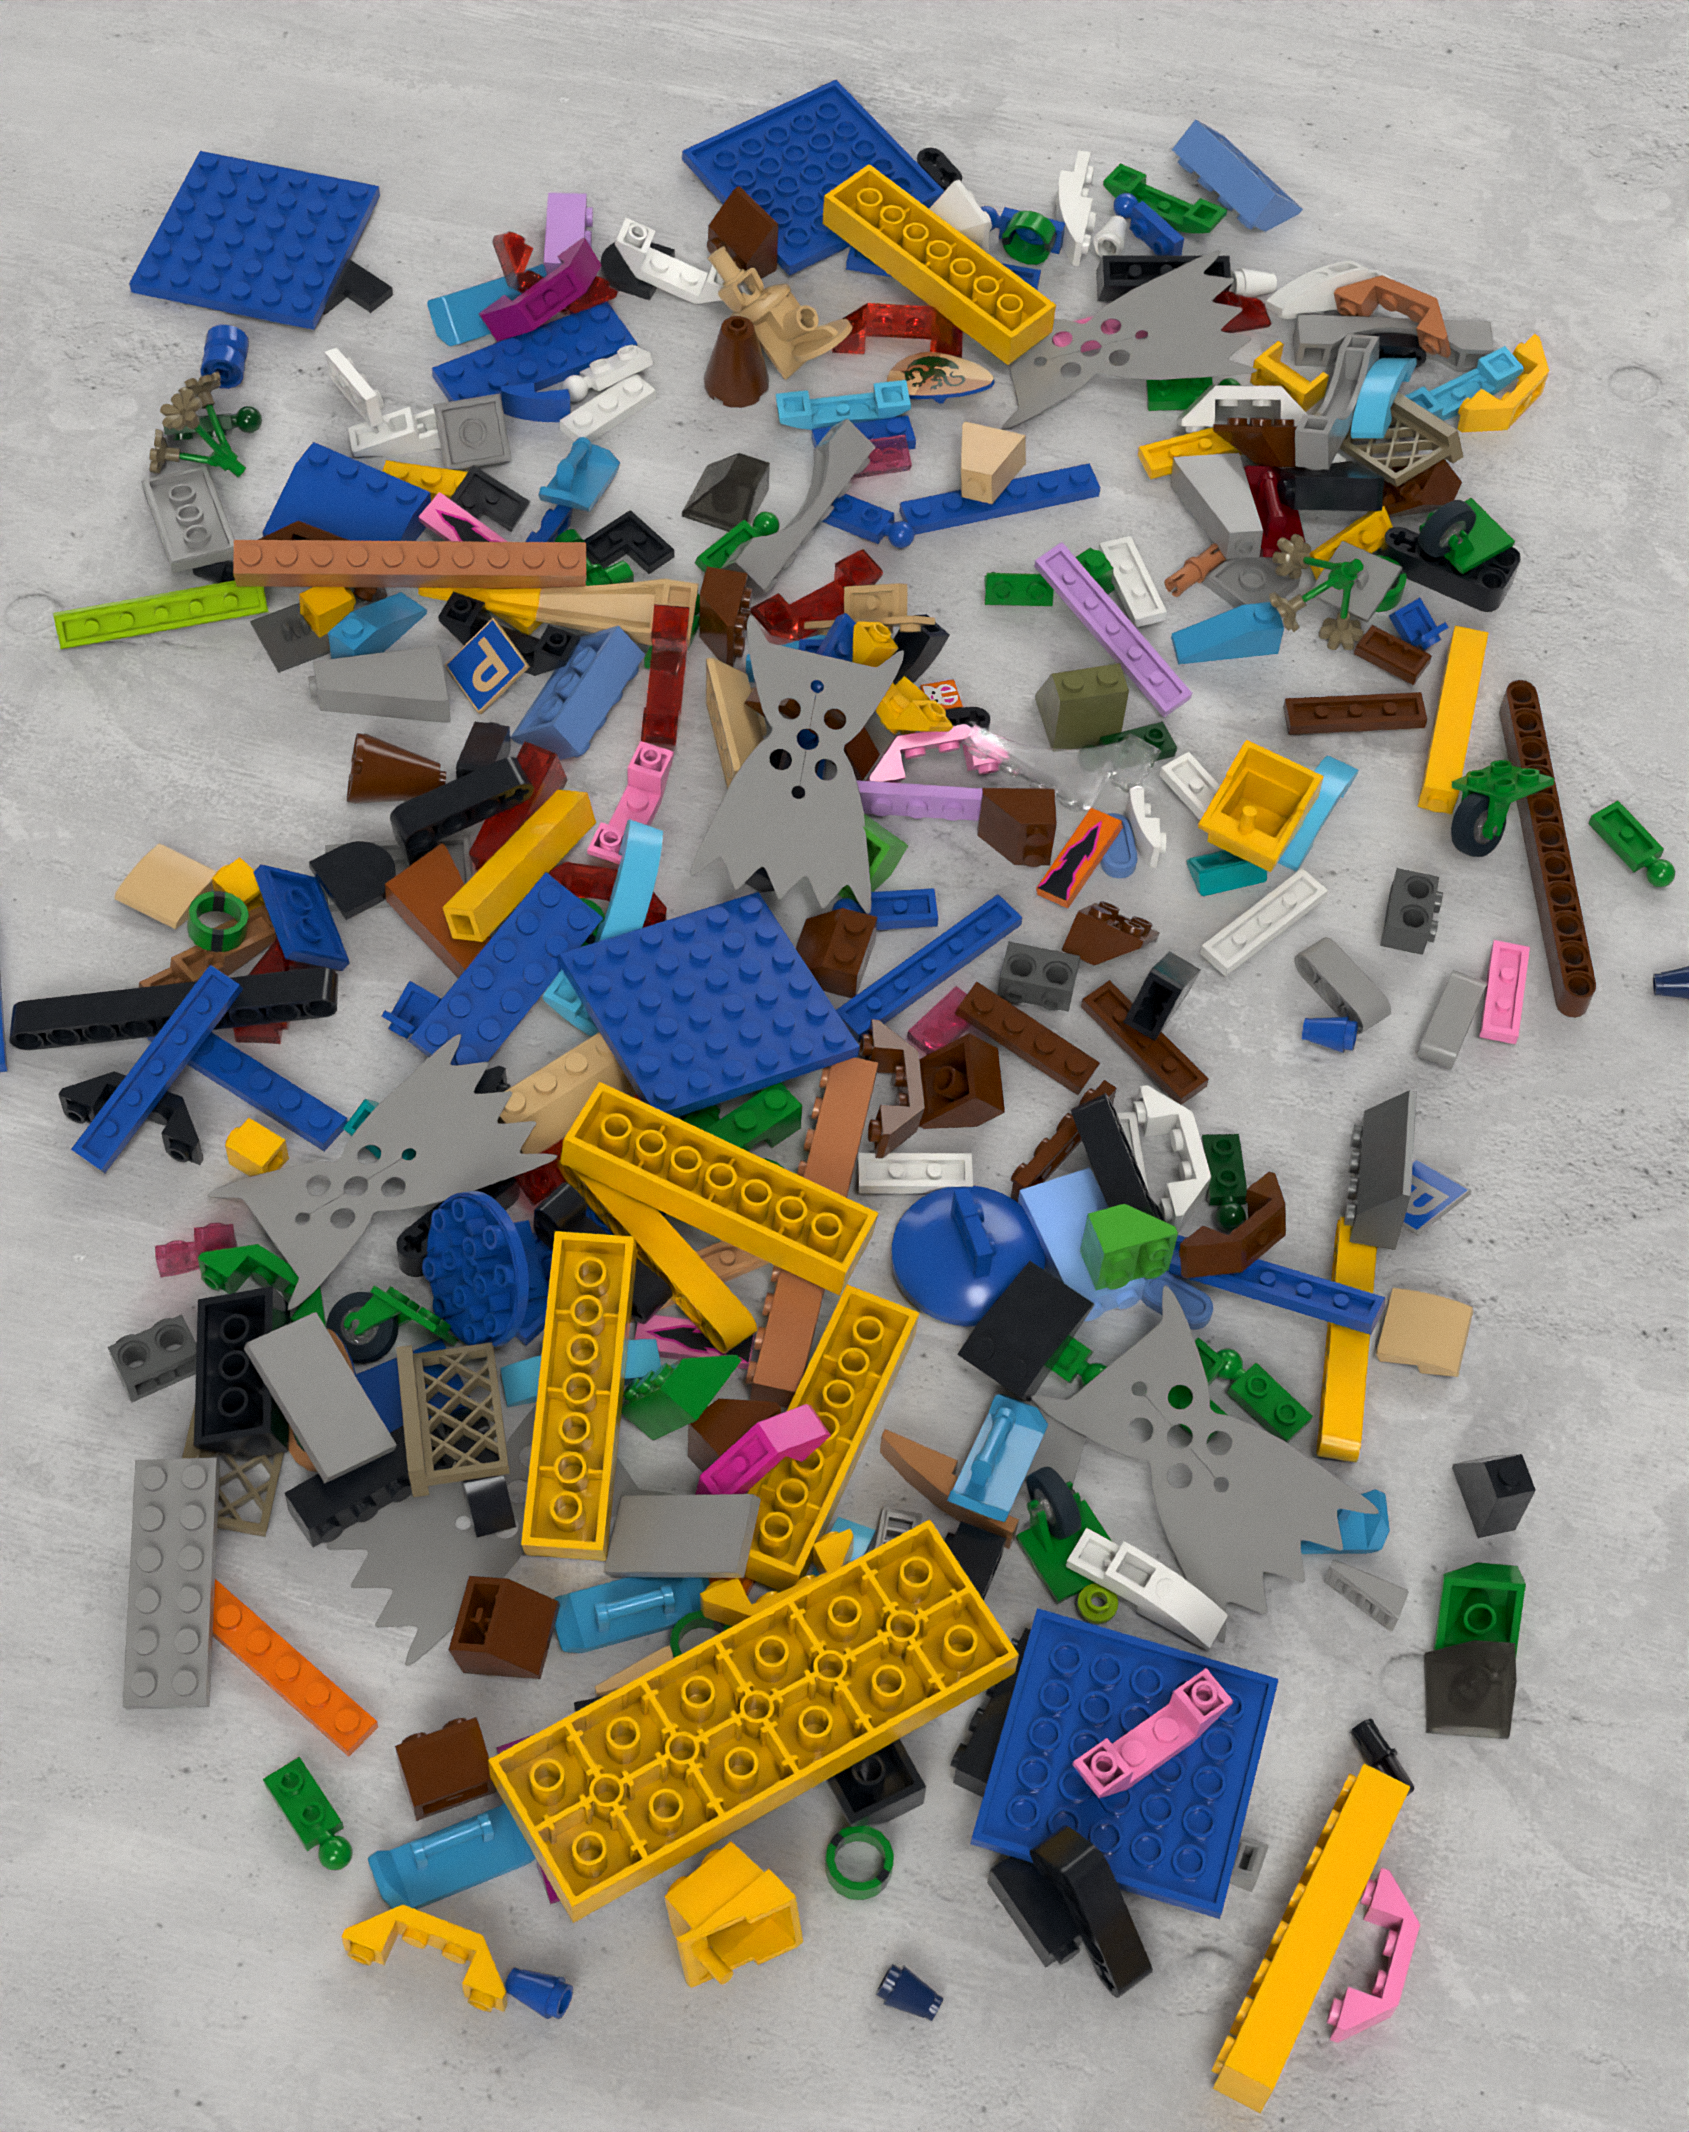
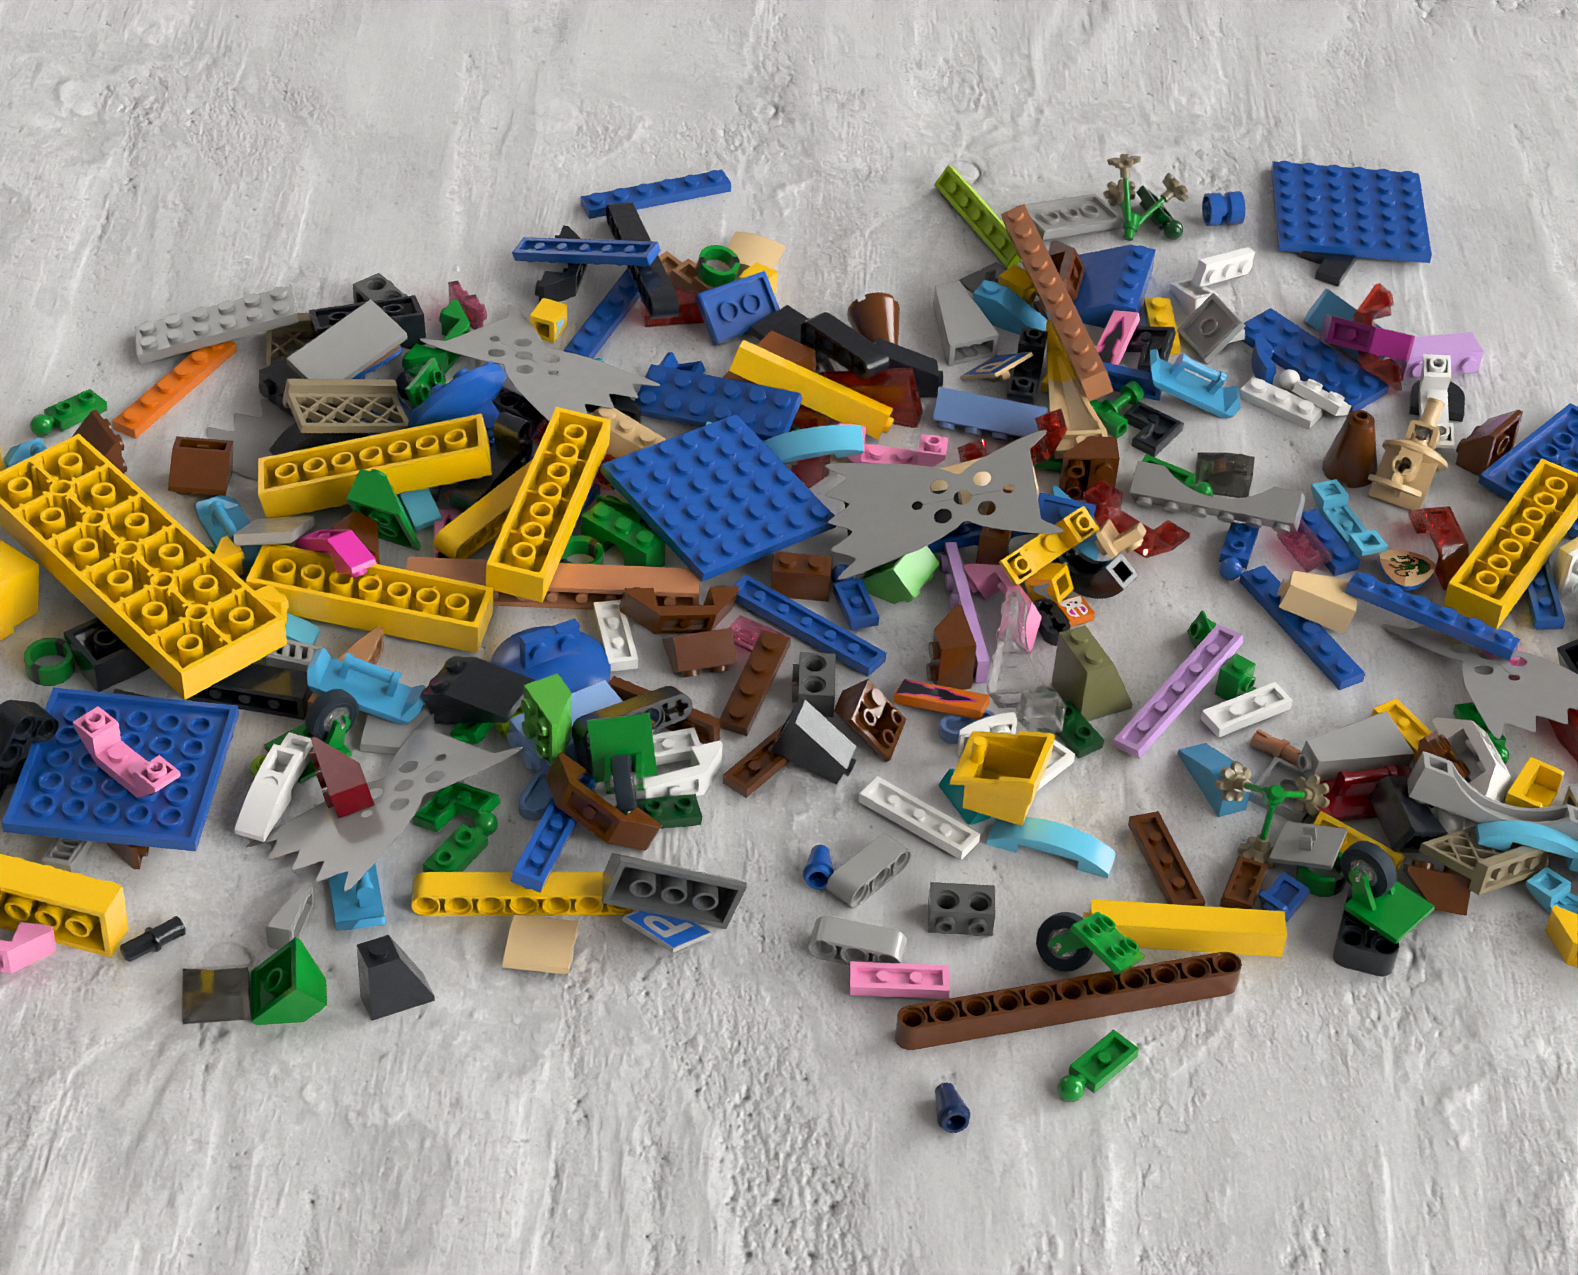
camera: 80 degrees right, 15 degrees down
none -> dark red slope [309,737,375,818]
none -> green plate [587,713,658,812]
none -> blue plate [1345,572,1521,660]

